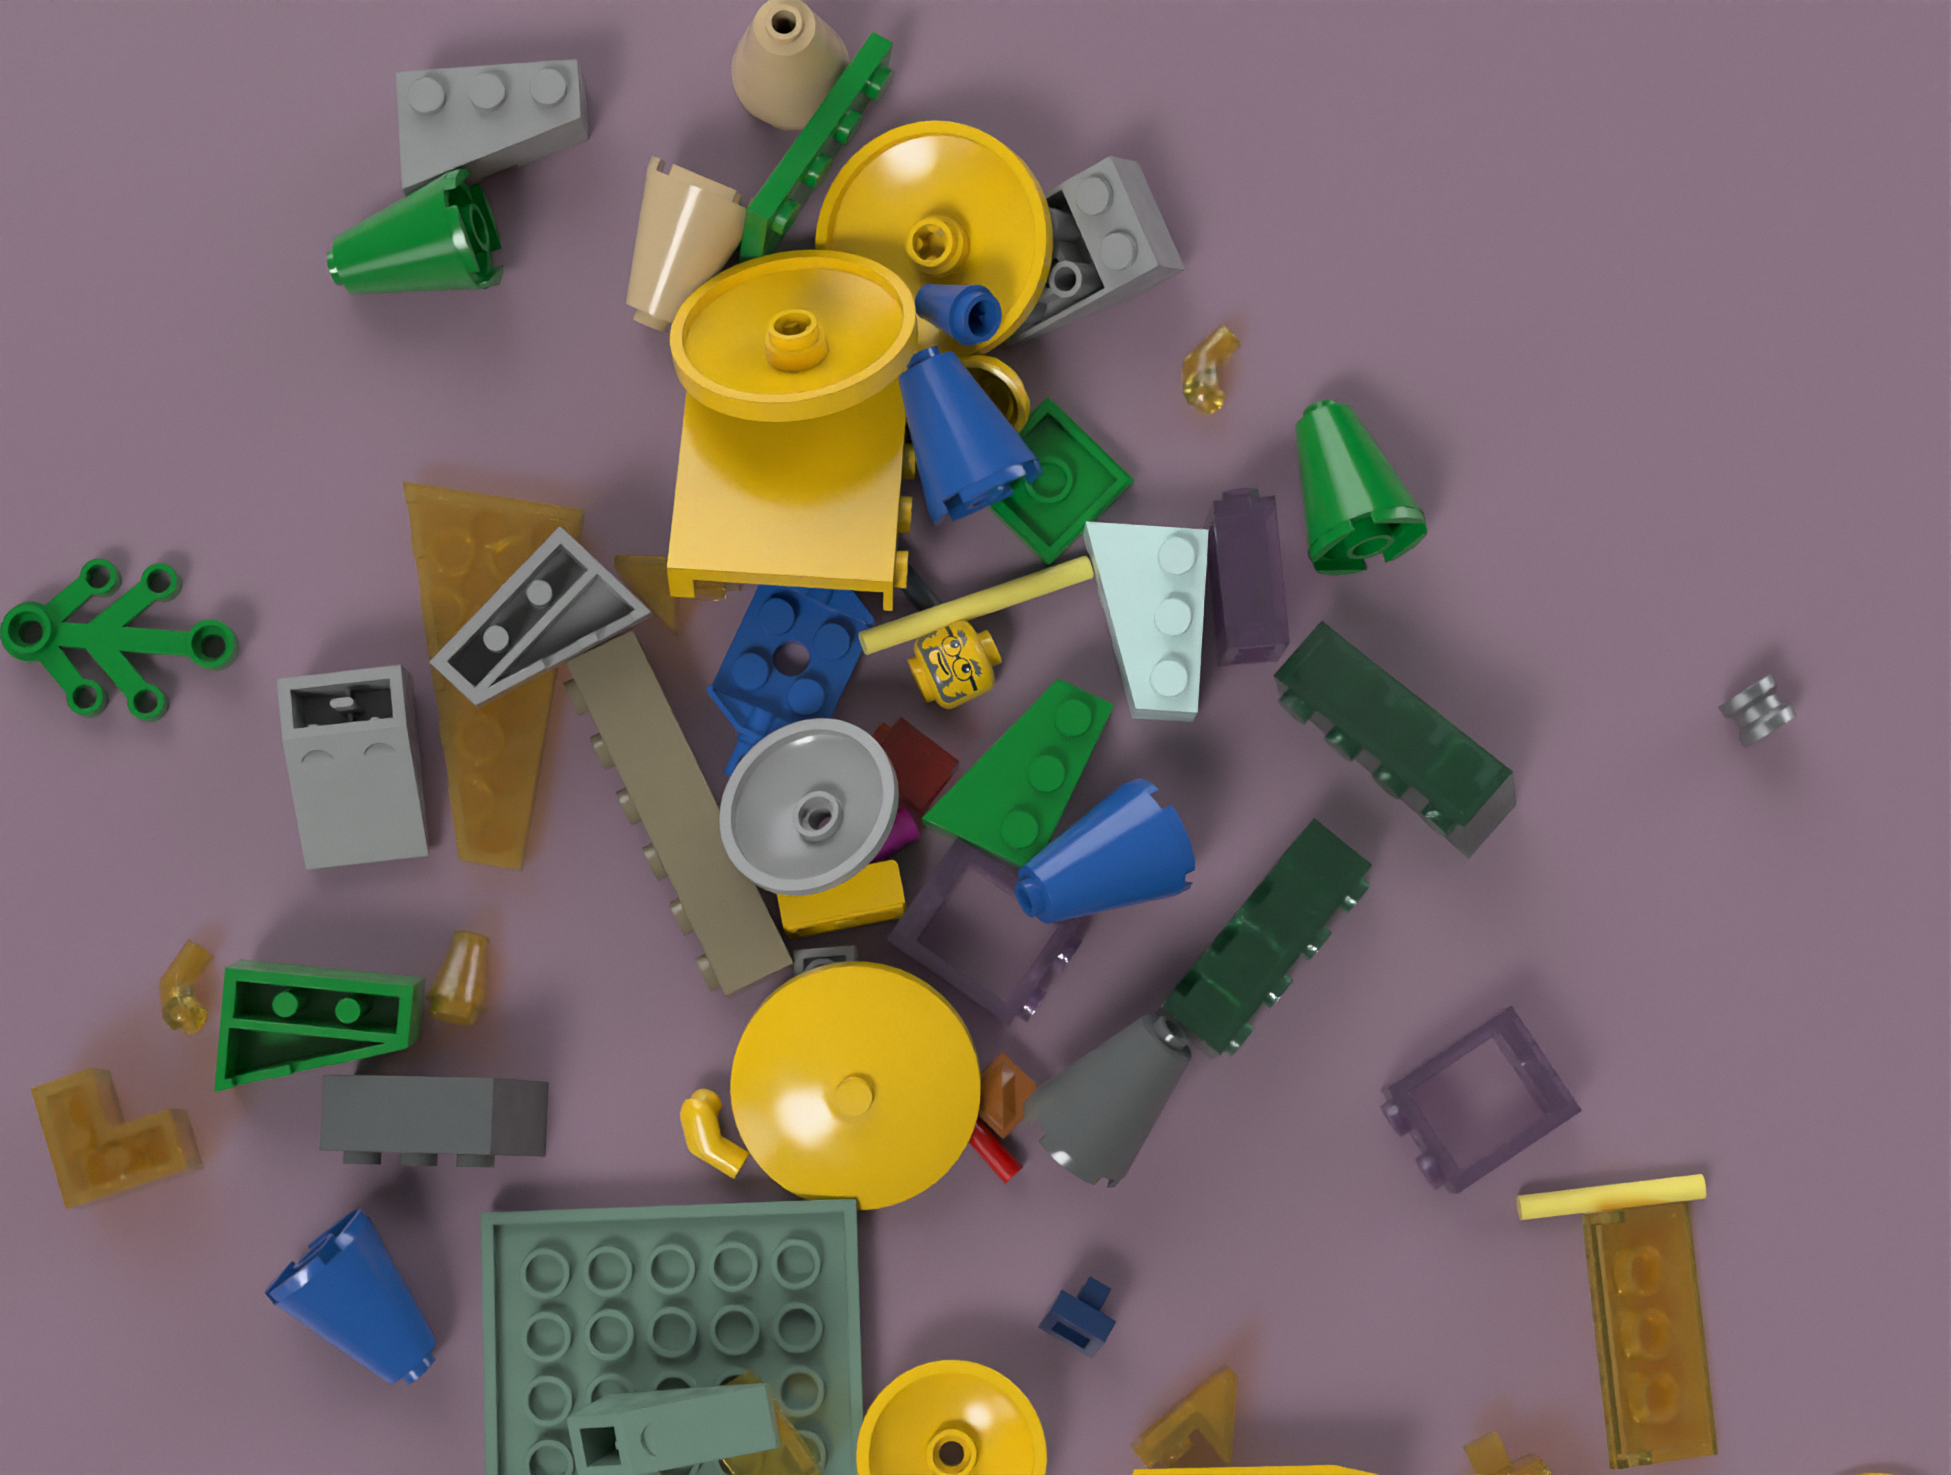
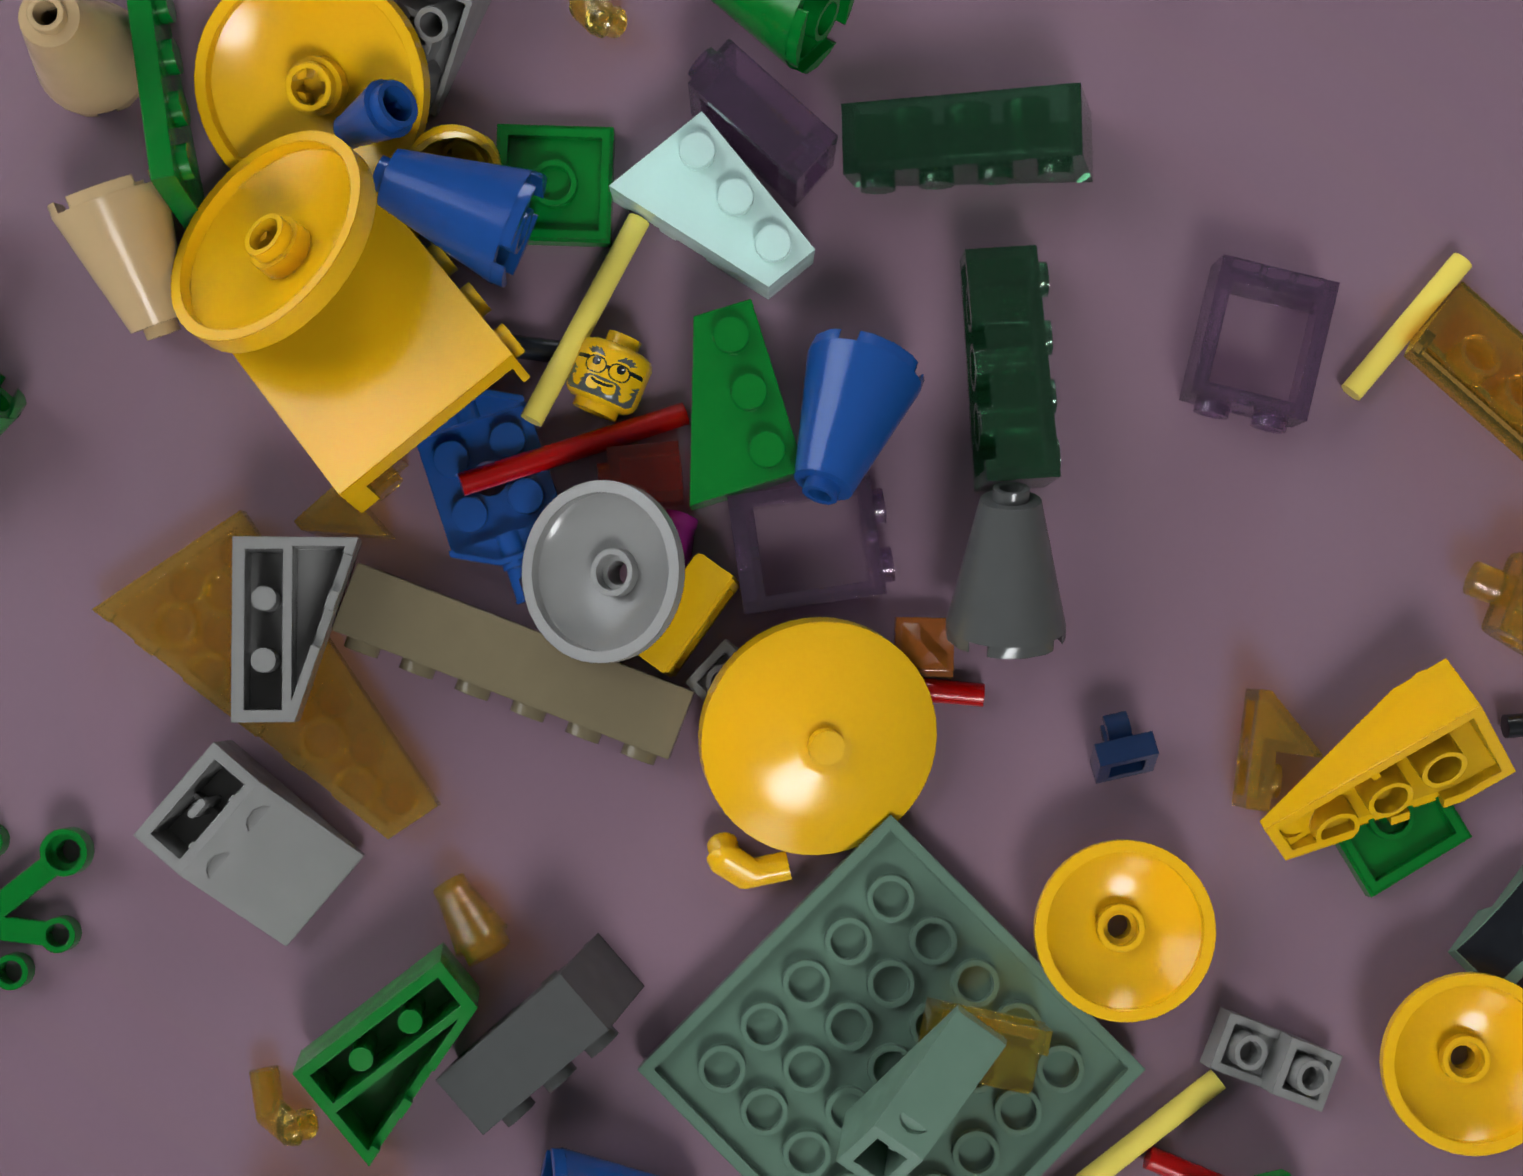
camera: 45 degrees left, 5 degrees up
none -> red bar [457,402,689,496]

